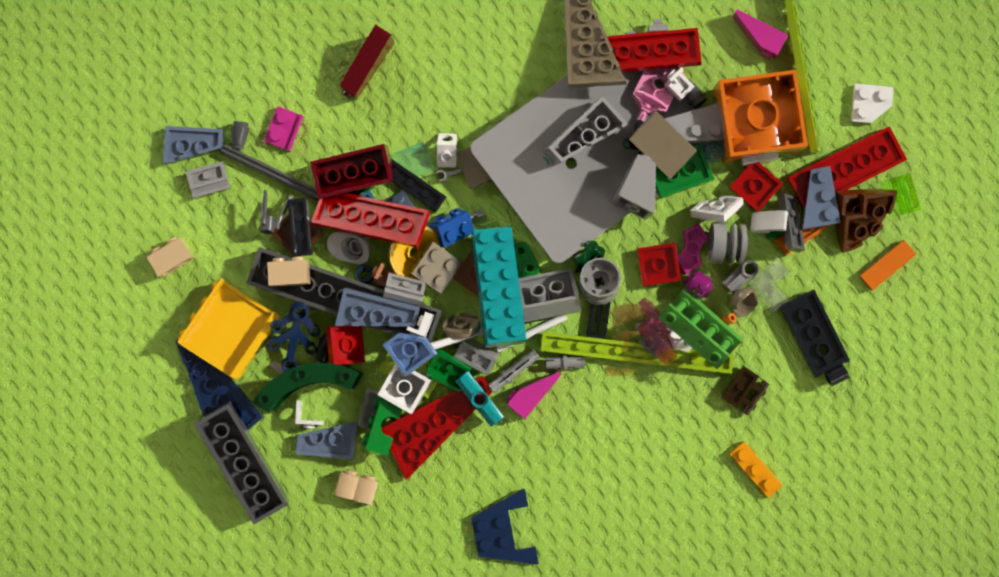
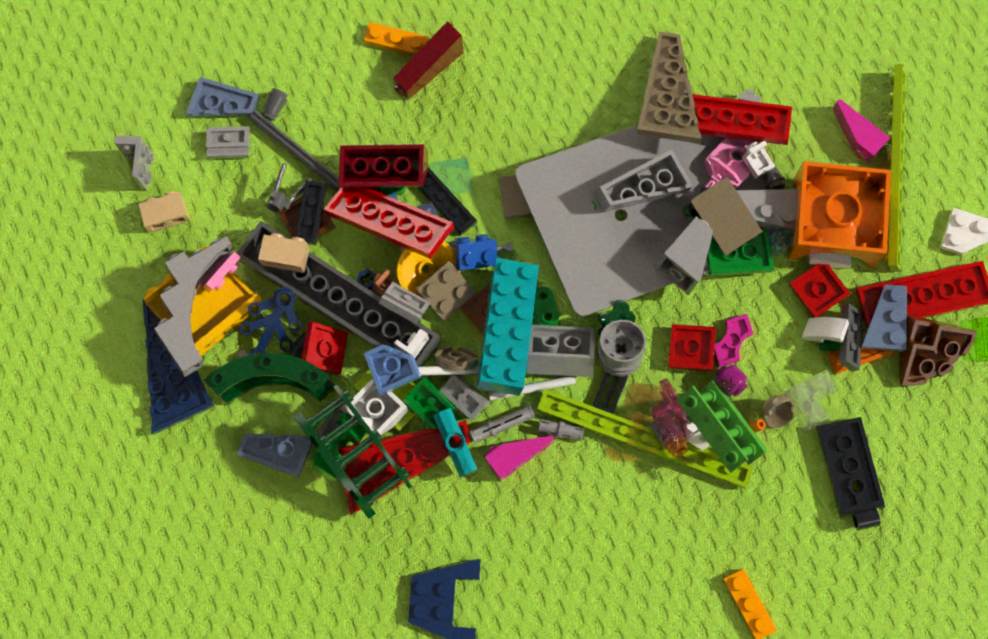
camera: 15 degrees right, 10 degrees down
dark grey brick [194,401,289,524] -> none
dark pink plate [264,106,304,152] -> none
white bracket [295,400,324,428] -> none
light grey piece [327,232,371,265] -> none
tan brick [334,469,379,505] -> none
sand blue wing [335,288,420,327] -> none
light grey hand [435,168,463,182] -> none
white bracket [437,133,457,168] -> none
white plate [690,195,744,223] -> none
light grey wheel [708,222,748,264] -> none
dark brown plate [721,366,769,416] -> none
light grey piece [722,259,759,294] -> none
orange tile [859,240,917,291] -> none
none -> light grey bracket [114,135,154,190]
none -> light grey arch [154,236,232,377]
none -> bright pink bracket [200,252,241,293]
none -> dark green fence [293,385,412,519]
none -> light orange plate [364,22,429,56]

